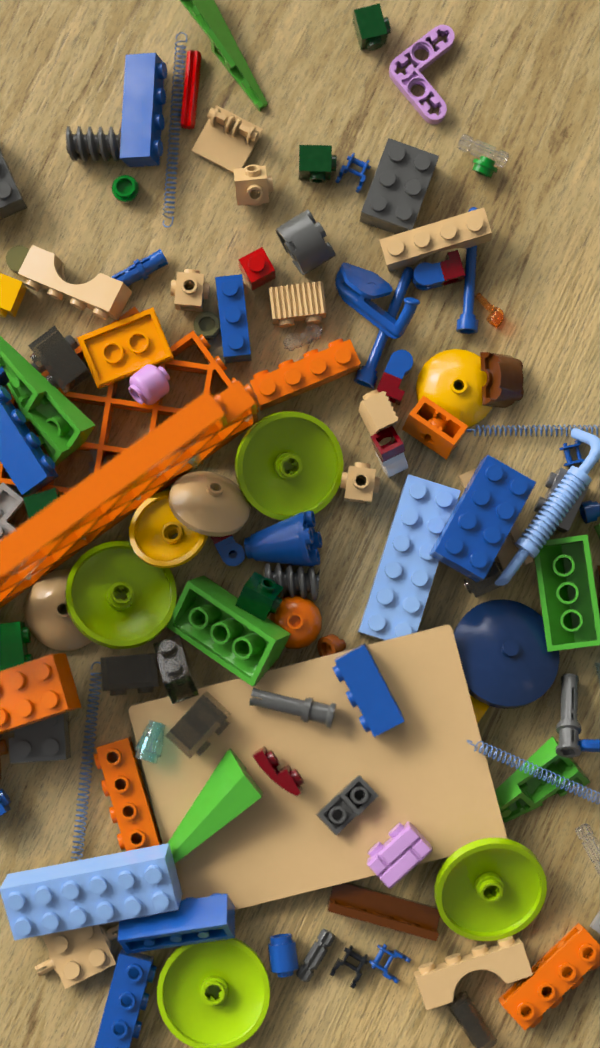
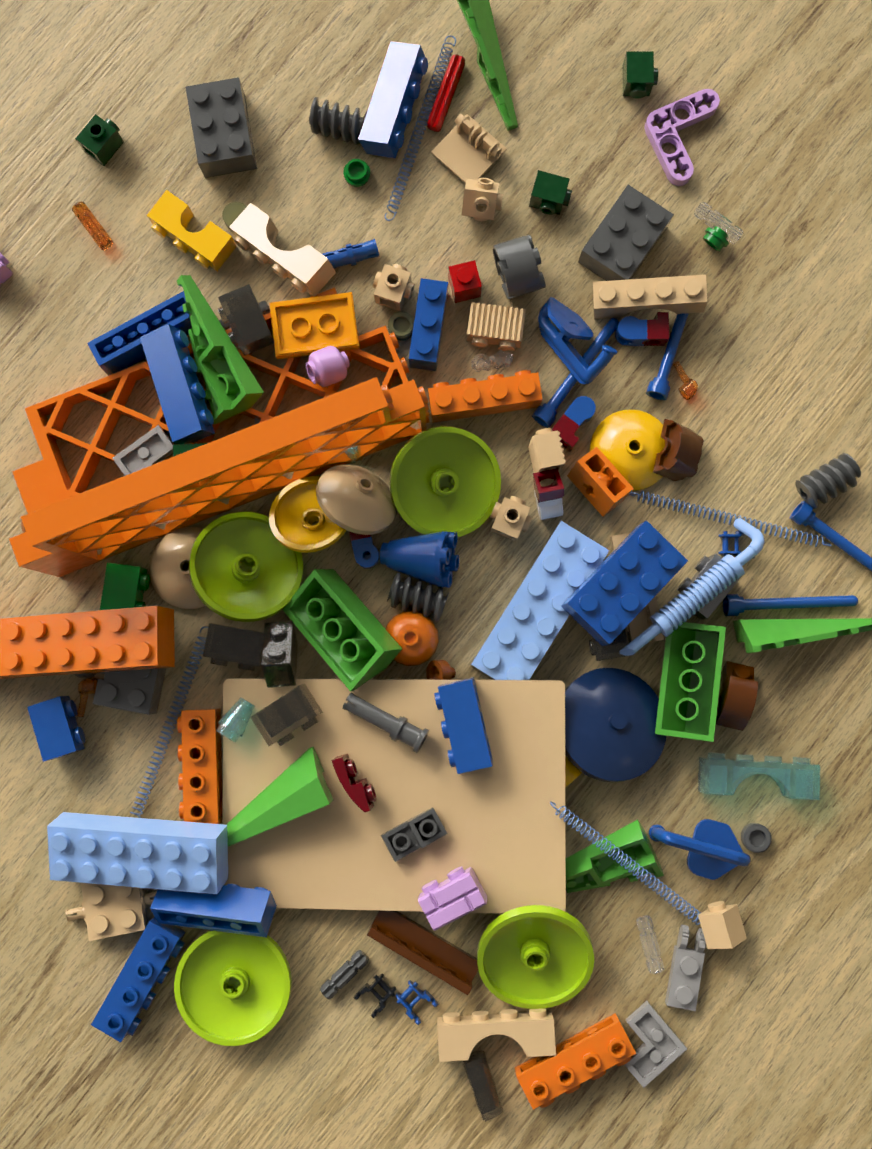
camera: 25 degrees right, 0 degrees up
dark green brick [235,572,284,621] -> none
blue brick [268,933,299,977] -> none
blue piece [335,153,371,193] -> none
dark grey pin [556,673,582,758] -> none

